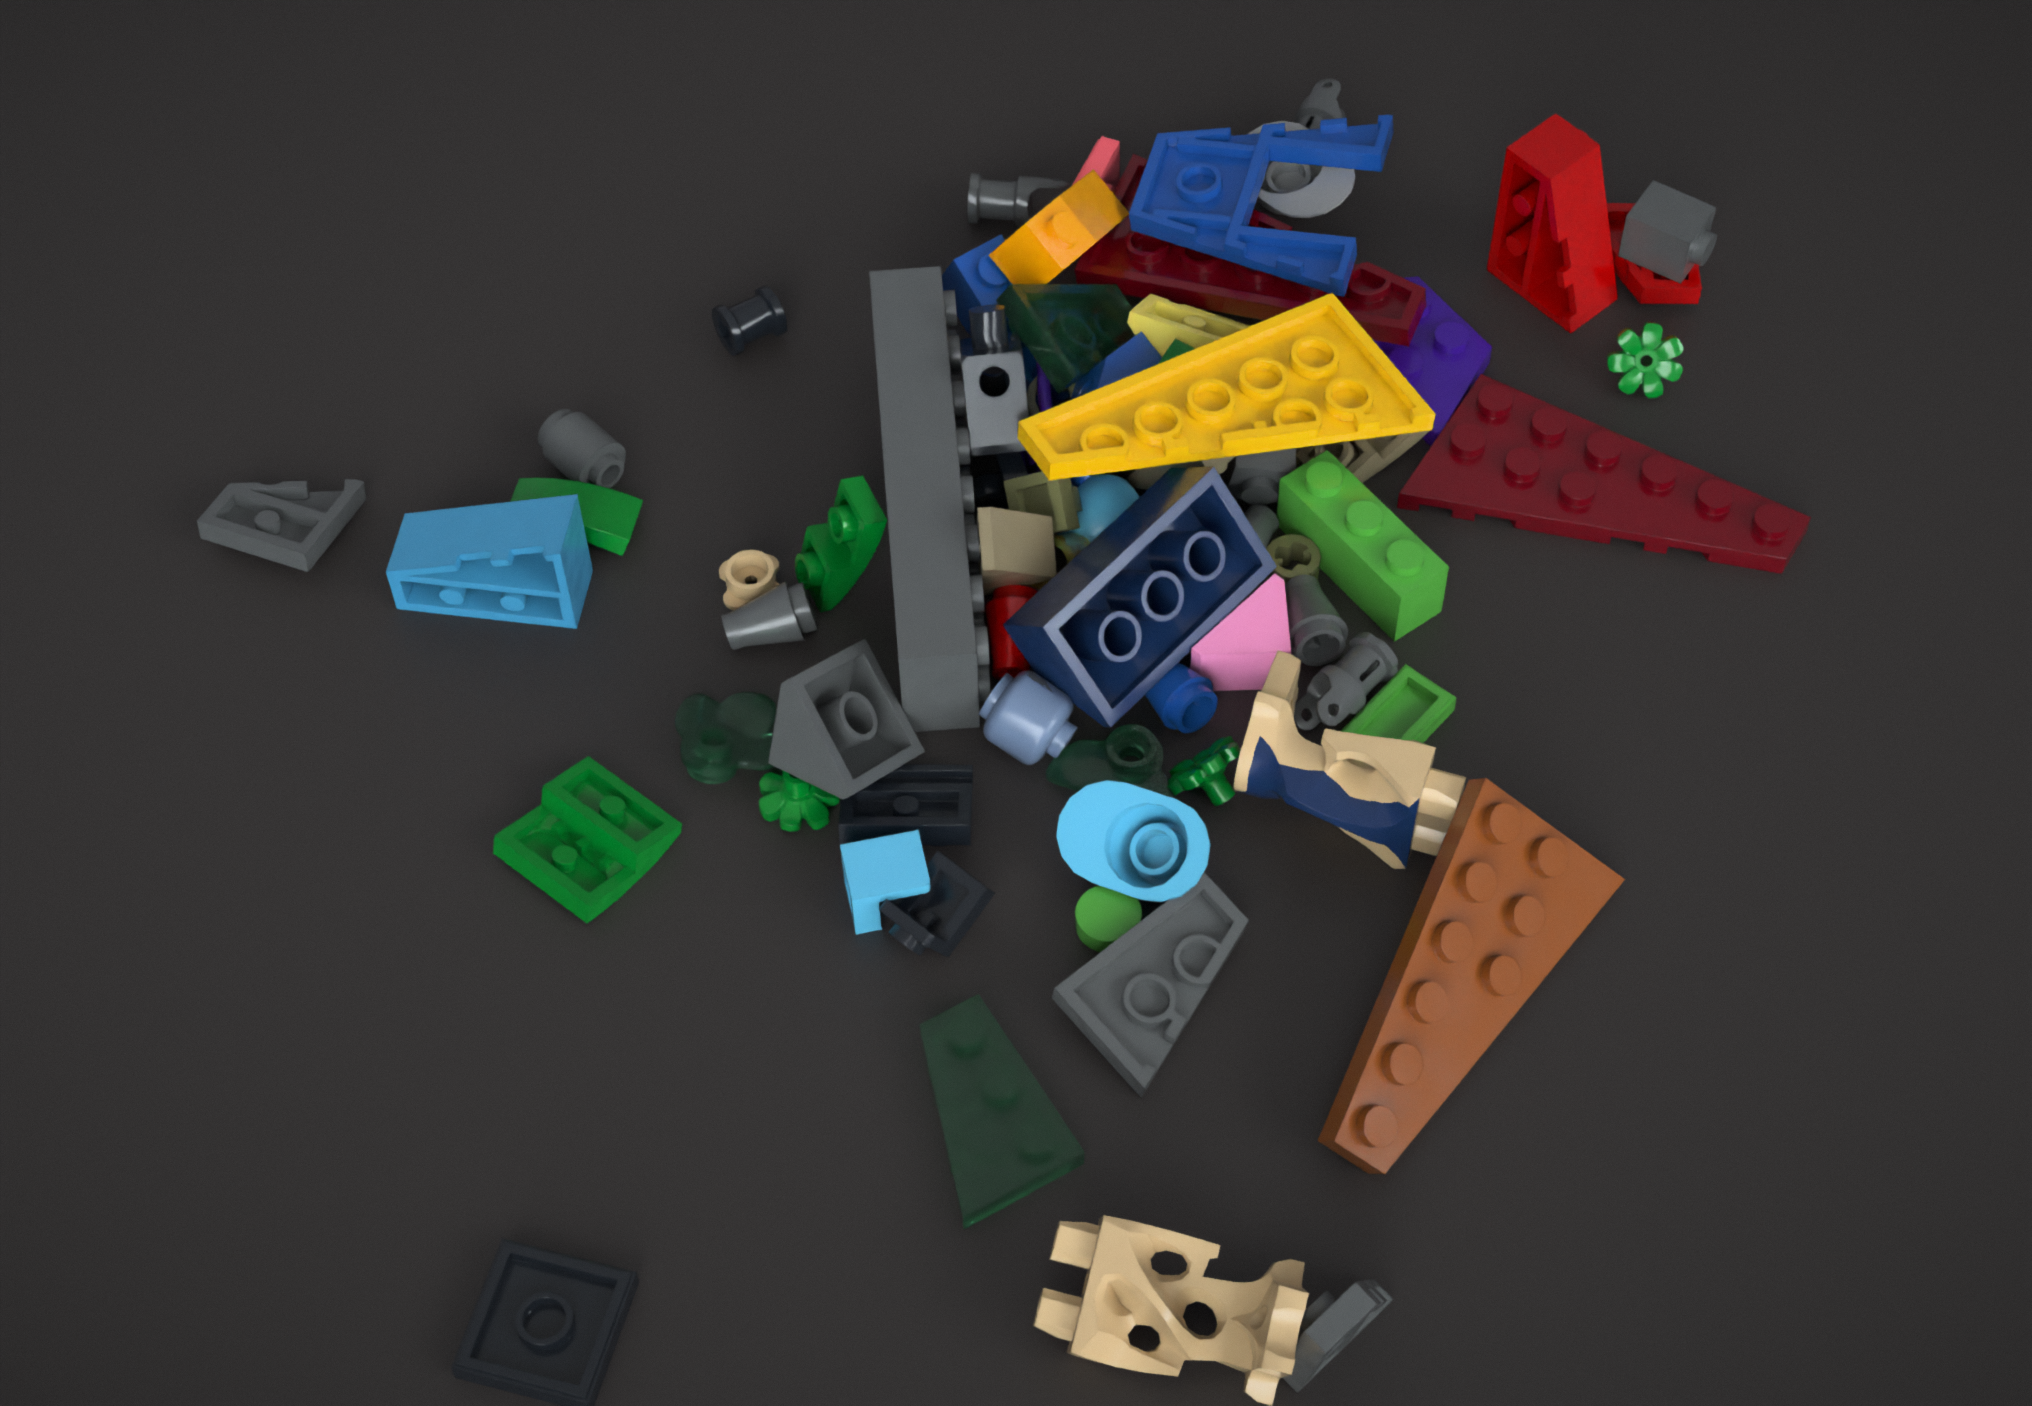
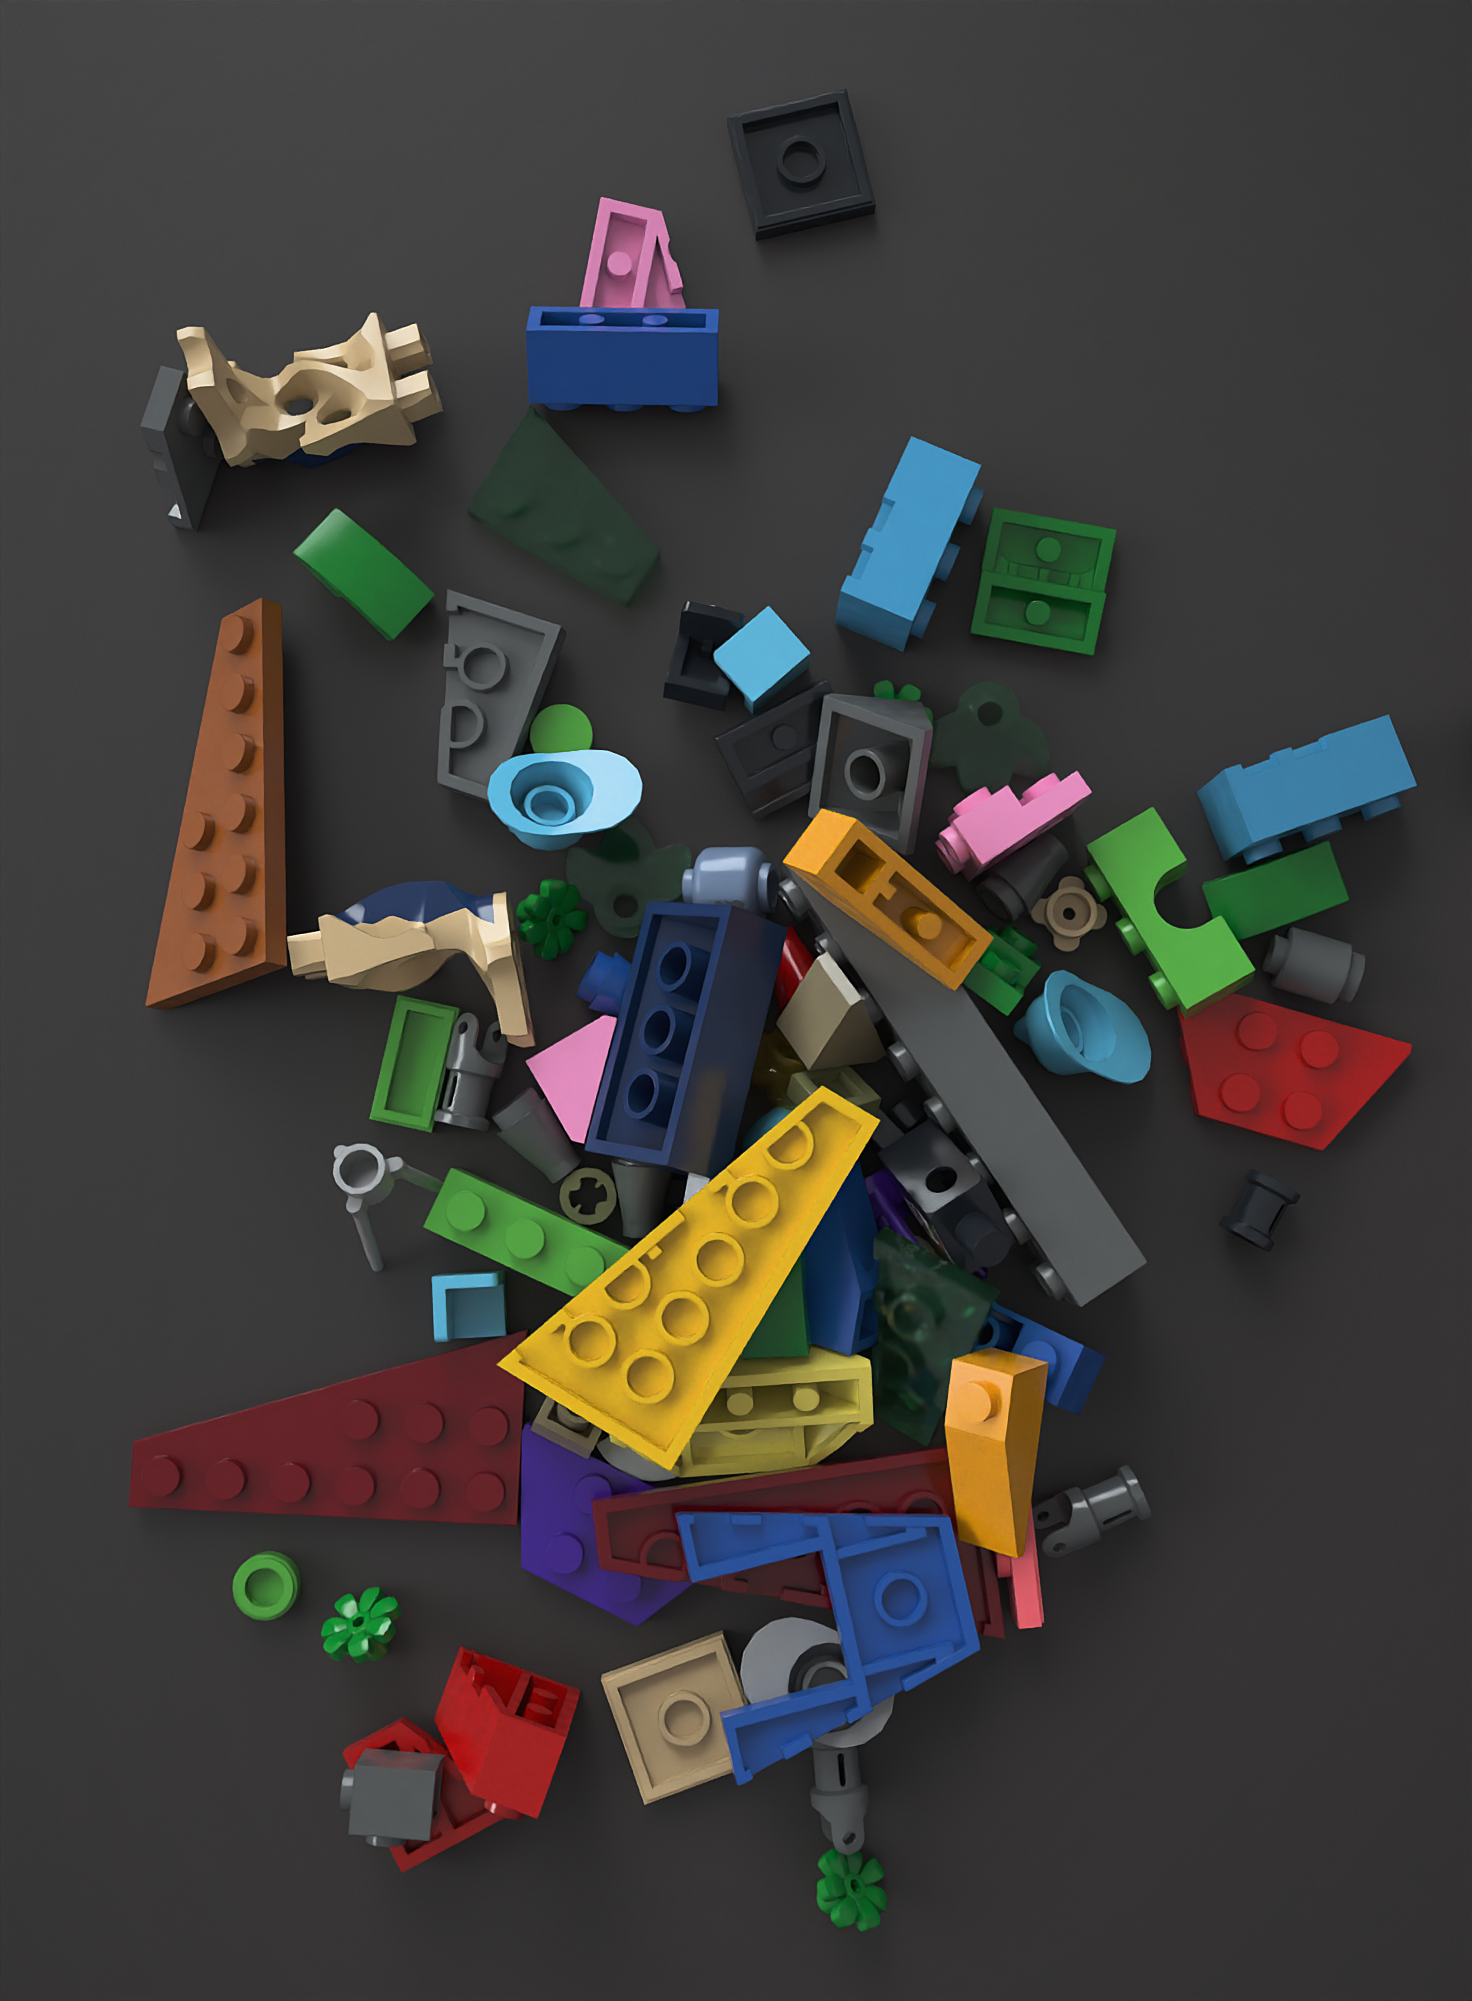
camera: 150 degrees right, 30 degrees up
none -> bright green tile [233,1551,302,1621]
none -> green slope [292,508,435,641]
none -> light grey plant [333,1144,444,1272]
none -> medium azure panel [432,1270,508,1342]
none -> blue brick [526,306,719,412]
none -> bright pink wing [579,197,686,309]
none -> tan tile [601,1630,749,1805]
none -> light orange slope [783,808,994,991]
none -> green plant [816,1848,887,1932]
none -> dark azure wedge [834,436,985,652]
none -> bright pink plate [933,771,1092,882]
none -> medium azure piece [1013,970,1151,1085]
none -> bright green arch [1082,807,1256,1020]
none -> red wing [1176,993,1413,1151]

